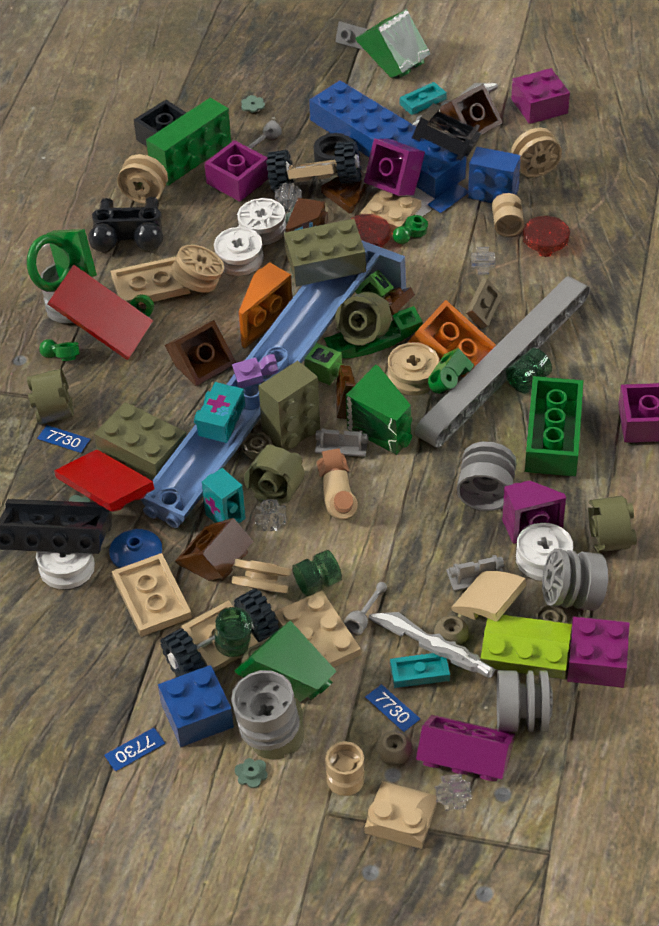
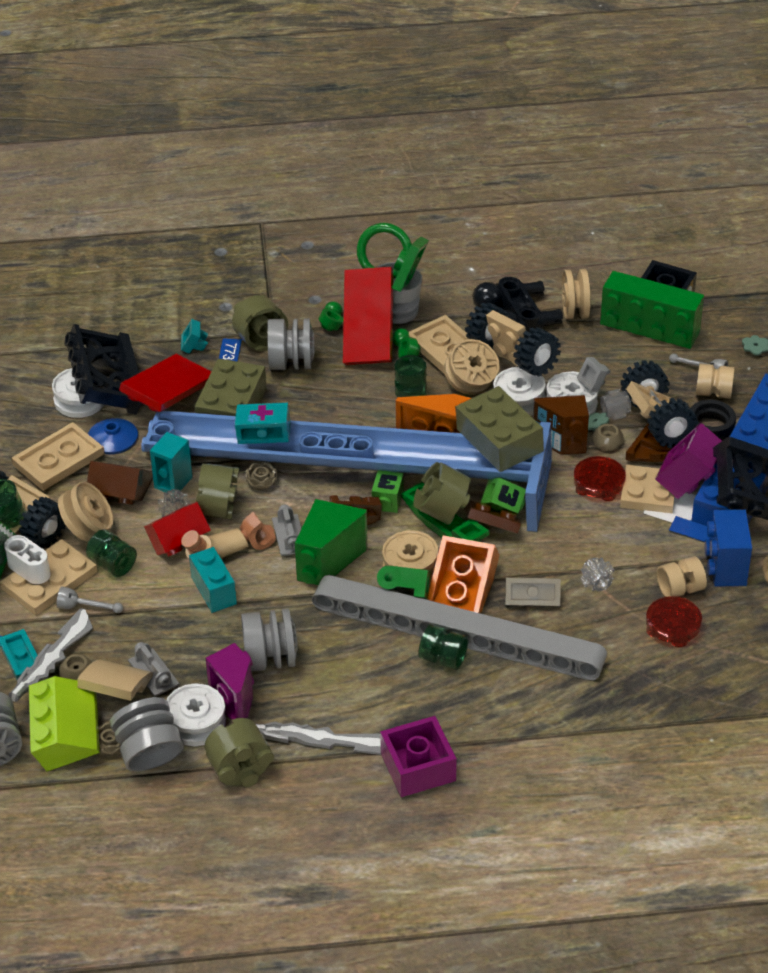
camera: 70 degrees right, 5 degrees down
reddish brown slope [164,320,237,386] -> none
magenta brick [205,140,268,202] -> none
medium lavender plate [232,354,279,388] -> none
olive brick [258,360,320,451] -> none
green plate [393,215,428,245] -> none
green brick [524,376,584,476] -> none
magenta brick [567,617,630,688] -> none
none -> white beam [4,535,51,584]
none -> red brick [144,502,211,557]
none -> teal tile [181,319,208,354]
none -> teal brick [189,547,237,613]
none -> light grey sword [256,722,381,755]
none -> light grey wheel [268,318,315,370]
none -> clear green wheel [394,355,427,397]
none -> plate [465,303,561,377]
none -> light grey tile [577,357,611,392]
none -> tan wheel [696,363,734,399]

